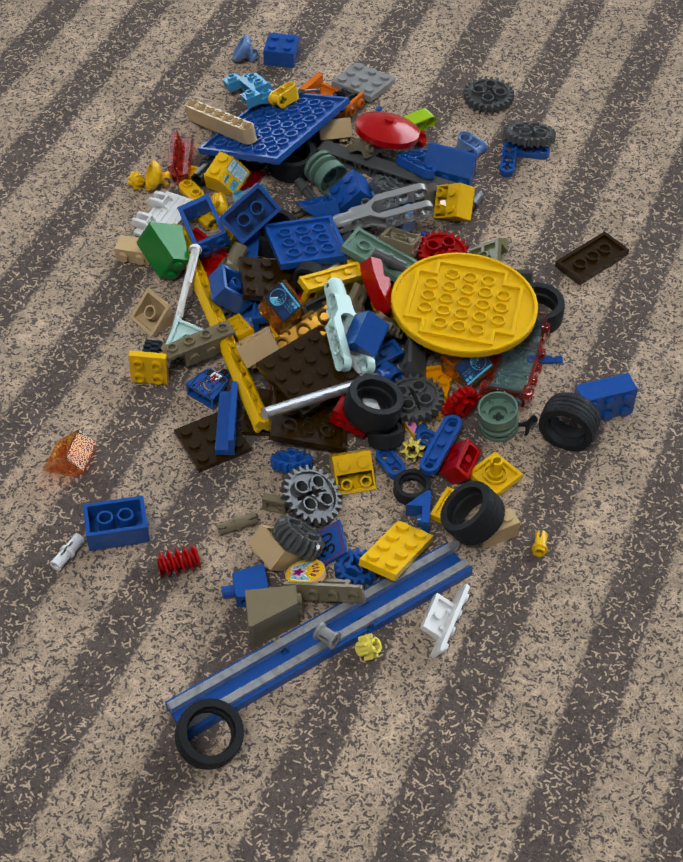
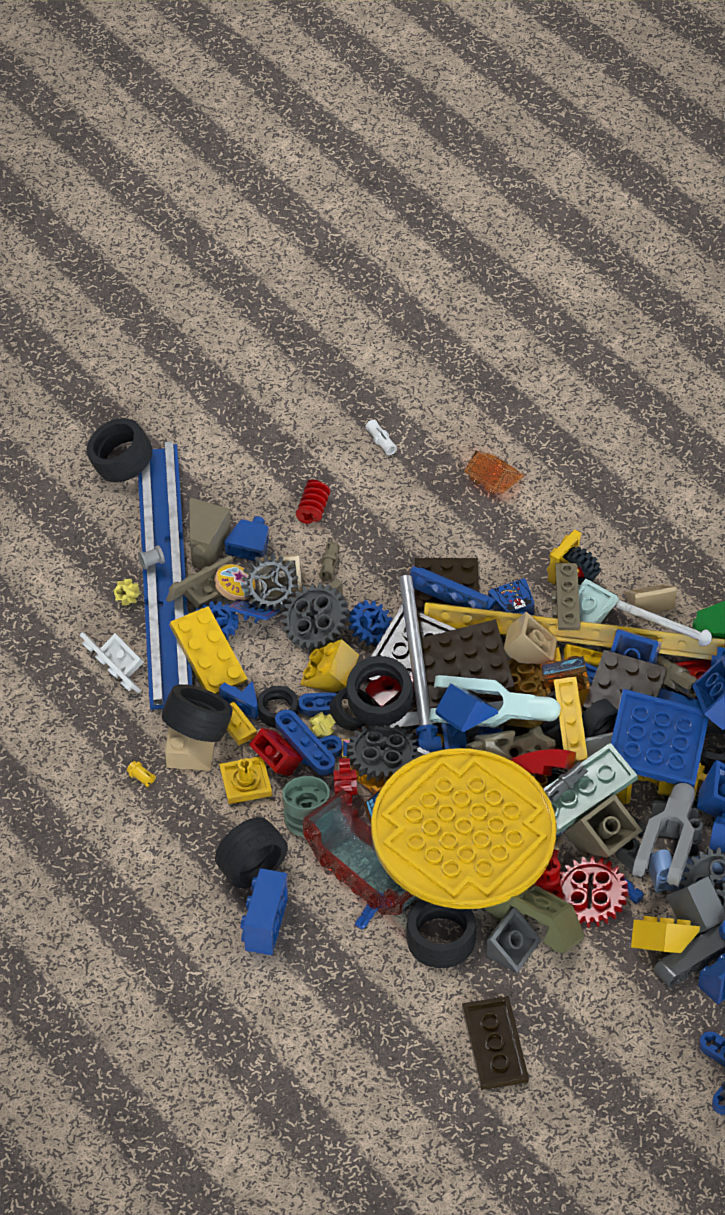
camera: 120 degrees right, 0 degrees up
blue brick [83,495,150,551] -> none
black bar [519,415,538,436] -> none

